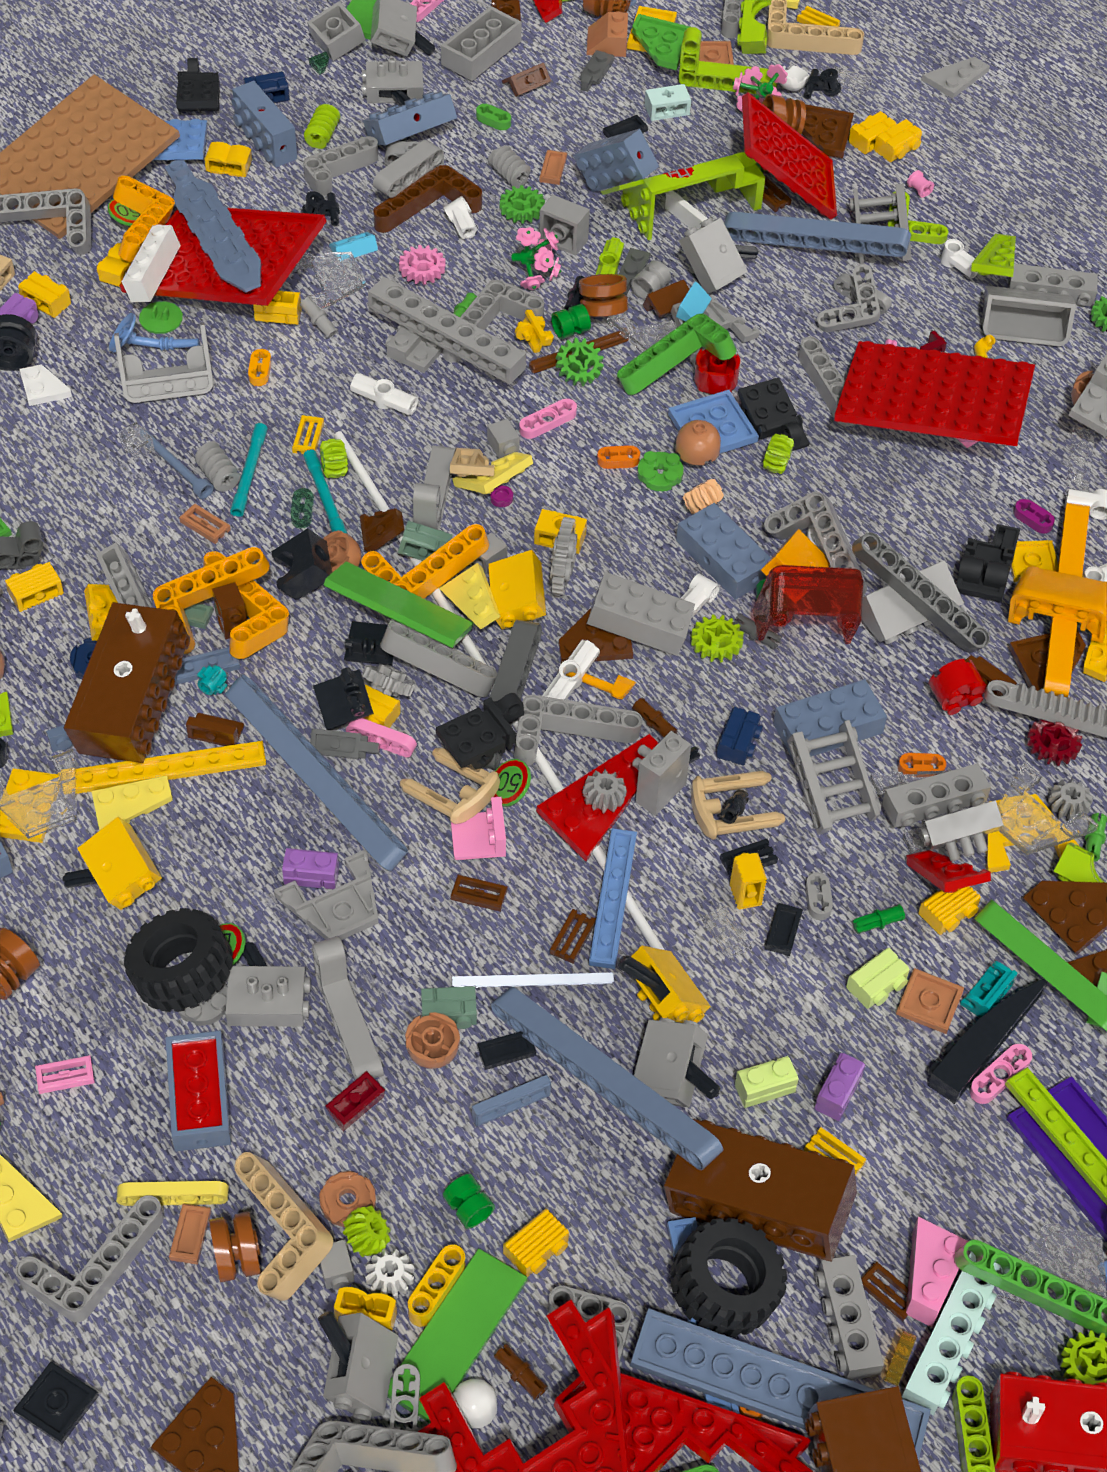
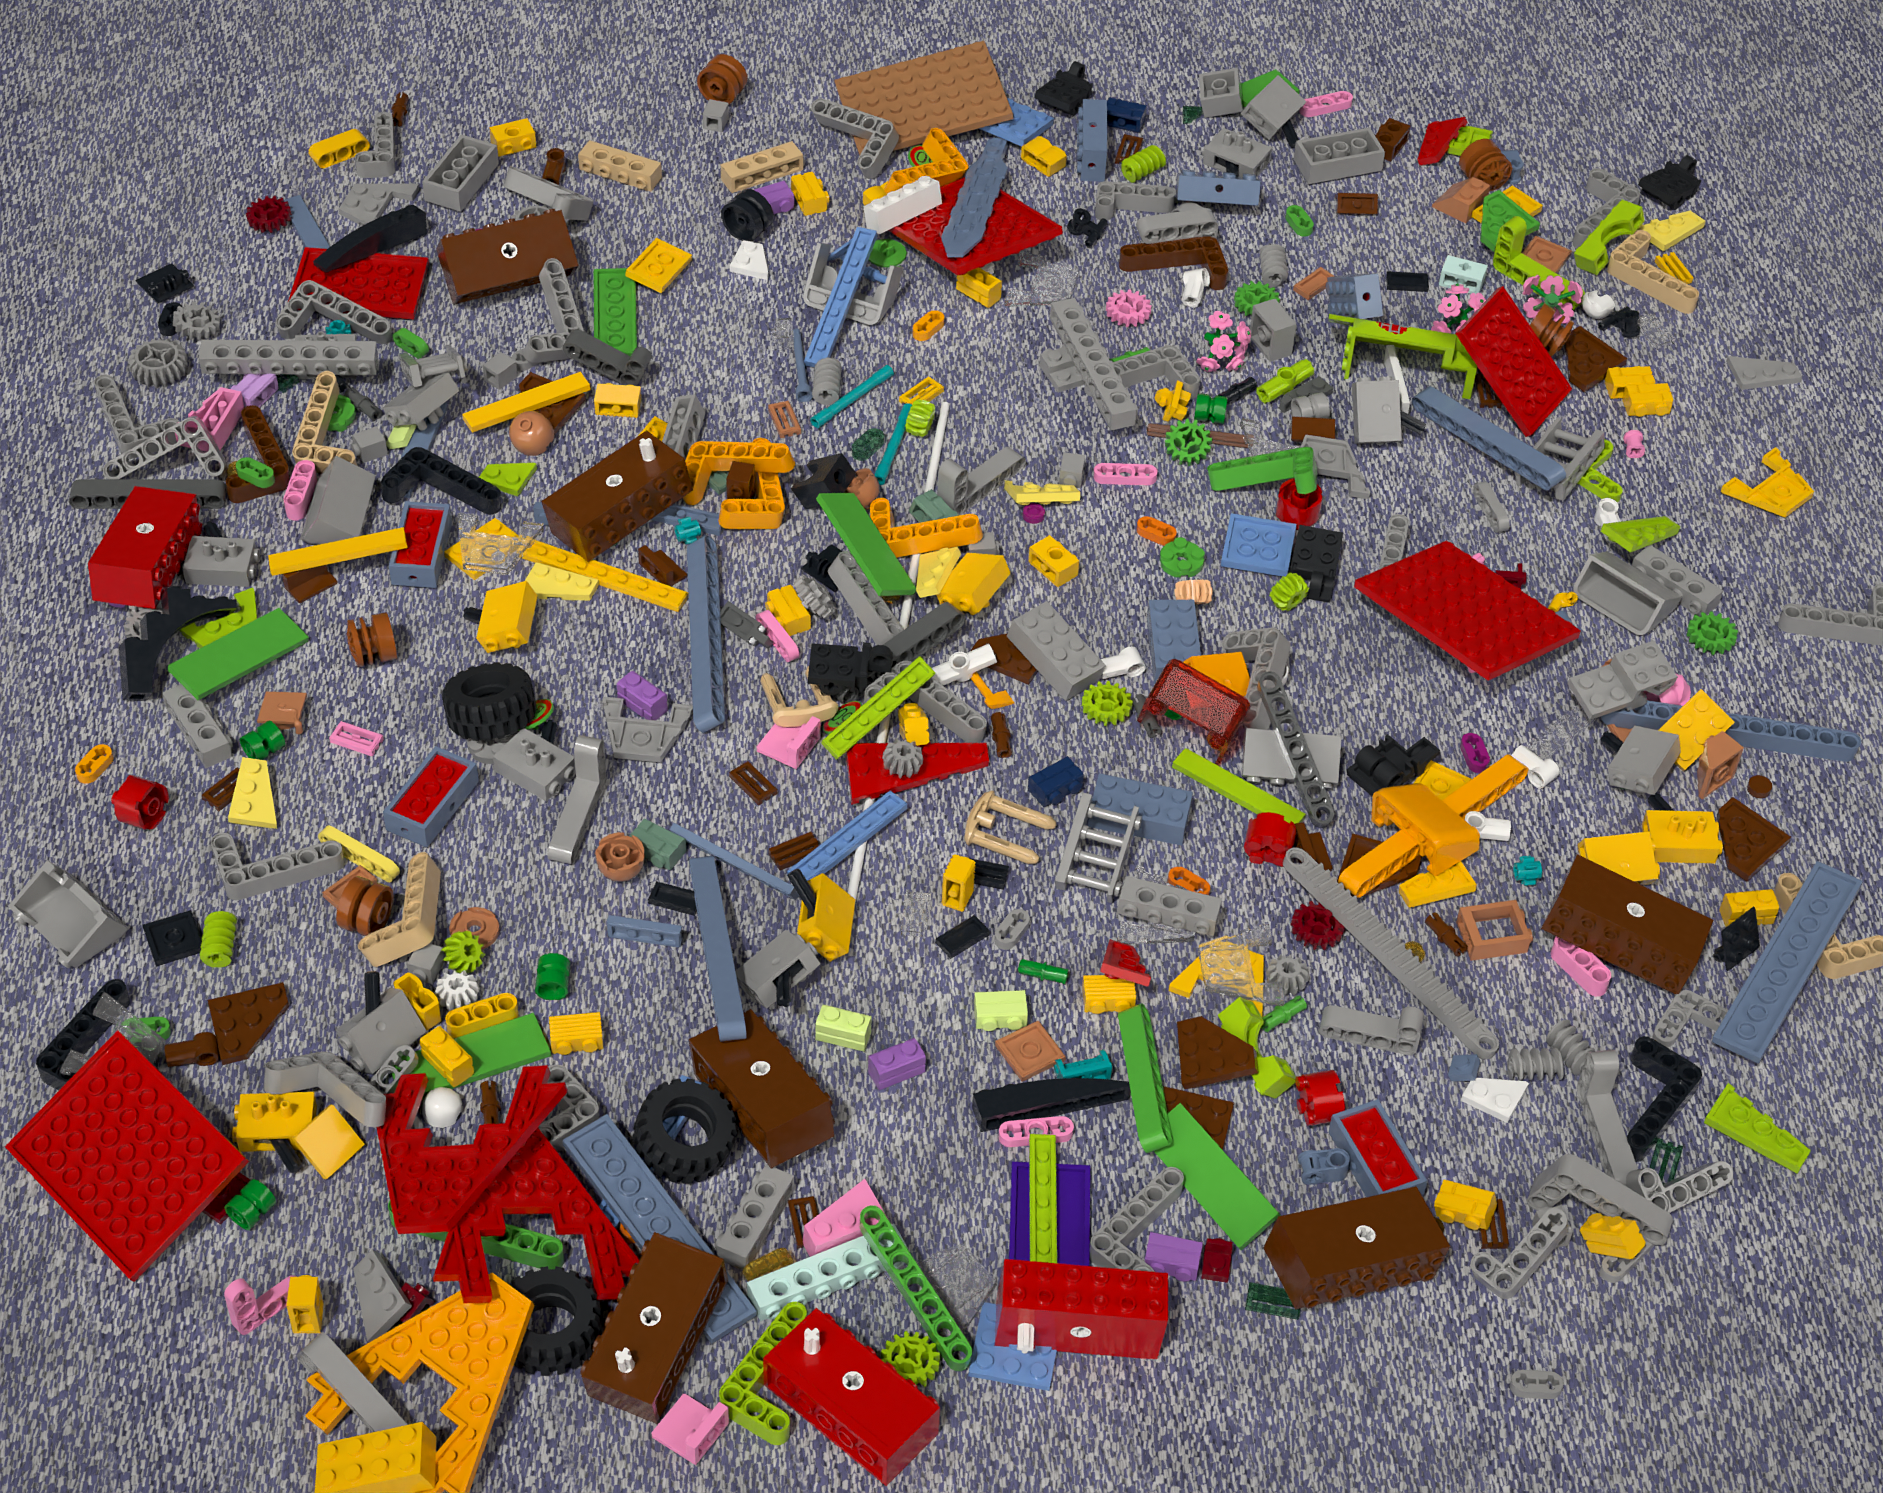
camera: 35 degrees right, 5 degrees down
light grey pin [300,296,338,339] -> none
black hinge [313,667,374,730] -> none
dark red slope [325,1071,385,1132] -> none
medium azure slope [329,232,378,262] -> none
white piece [350,373,418,415] -> none
reddish brown wing [360,508,405,552] -> none
tan wing [450,448,495,477] -> none
light grey gear [550,517,577,595] -> none
dark orange wheel [579,274,628,317] -> none
dark grey hinge [580,50,614,92] -> none
light grey piece [632,731,701,816] -> none
nougat cylinder [675,420,721,466] -> none
medium azure slope [676,281,712,321] -> none
black pin [721,789,749,824] -> none
yellow tile [804,1127,866,1176] -> none
light grey beam [817,264,880,332] -> none
piece [920,800,1004,861] -> none
none -> lime piece [200,911,237,967]
none -> yellow brick [420,1026,474,1087]
none -> medium blue plate [804,227,878,368]
none -> lime tile [821,656,935,760]
none -> yellow brick [898,703,929,745]
none -> reddish brown tile [1115,134,1143,164]
none -> lime tile [1172,748,1306,824]
none -> bright pink plant [1431,283,1486,334]
none -> yellow wing [1721,447,1814,517]

